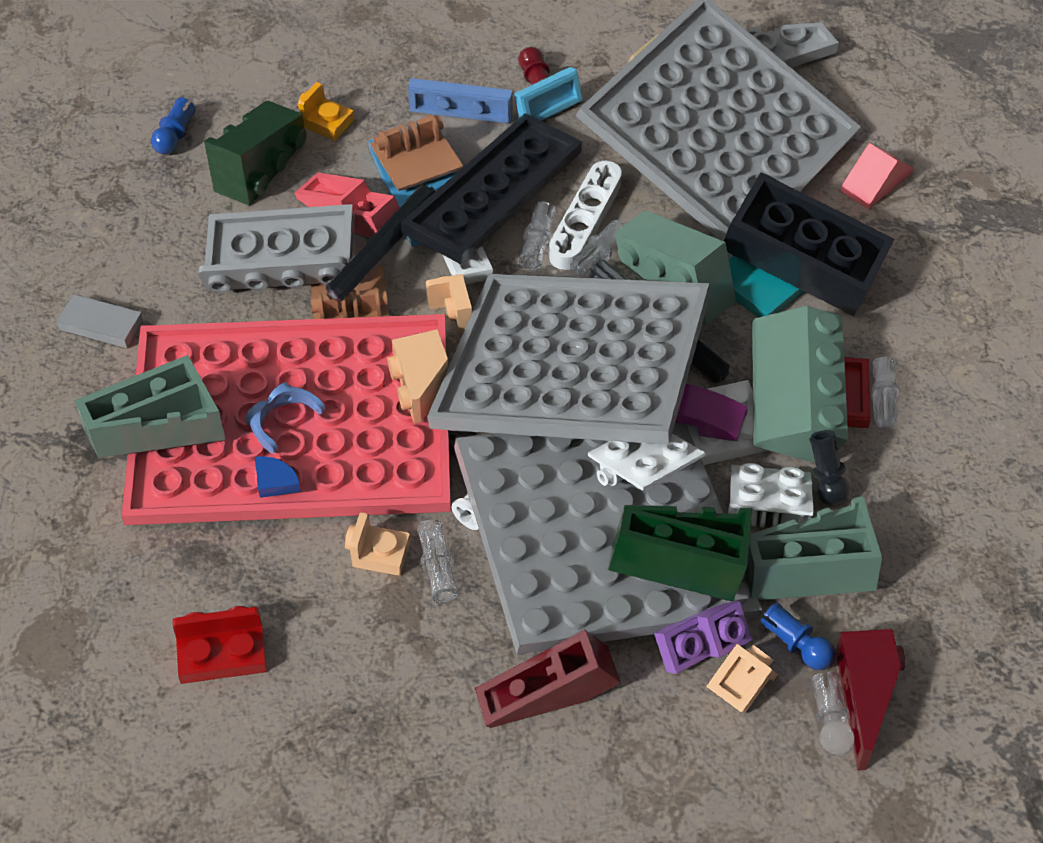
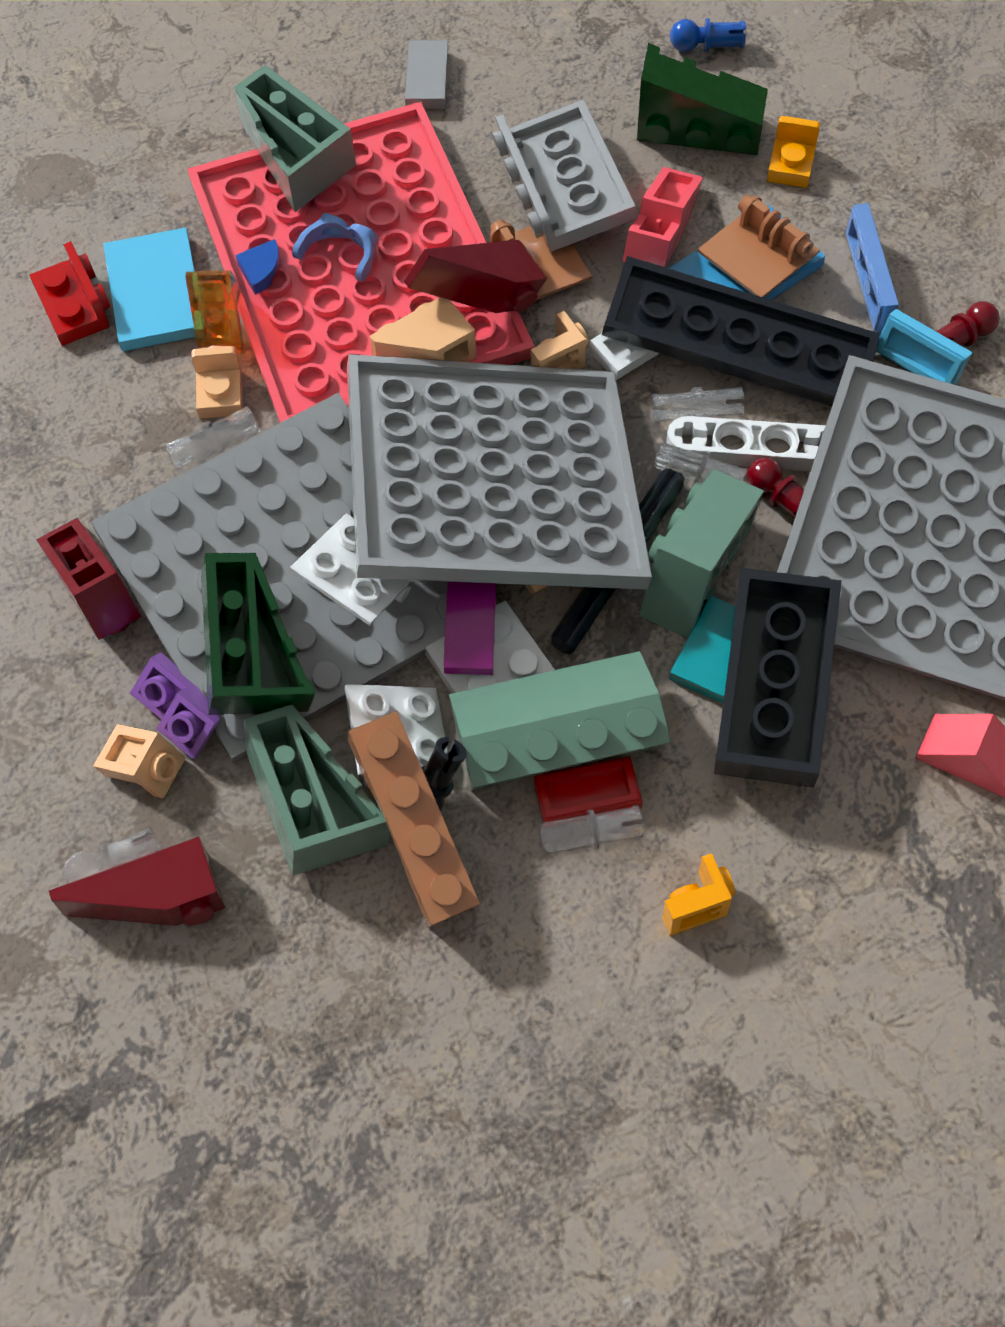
camera: 75 degrees right, 10 degrees up
black axle [325,184,436,302] -> none
blue pin [760,602,836,670] -> none
none -> medium azure tile [103,227,207,351]
none -> clear orange slope [185,270,244,353]
none -> nougat arch [348,711,480,927]
none -> dark red slope [404,240,548,313]
none -> light orange bracket [662,853,735,936]
none -> dark red pin [747,458,804,518]

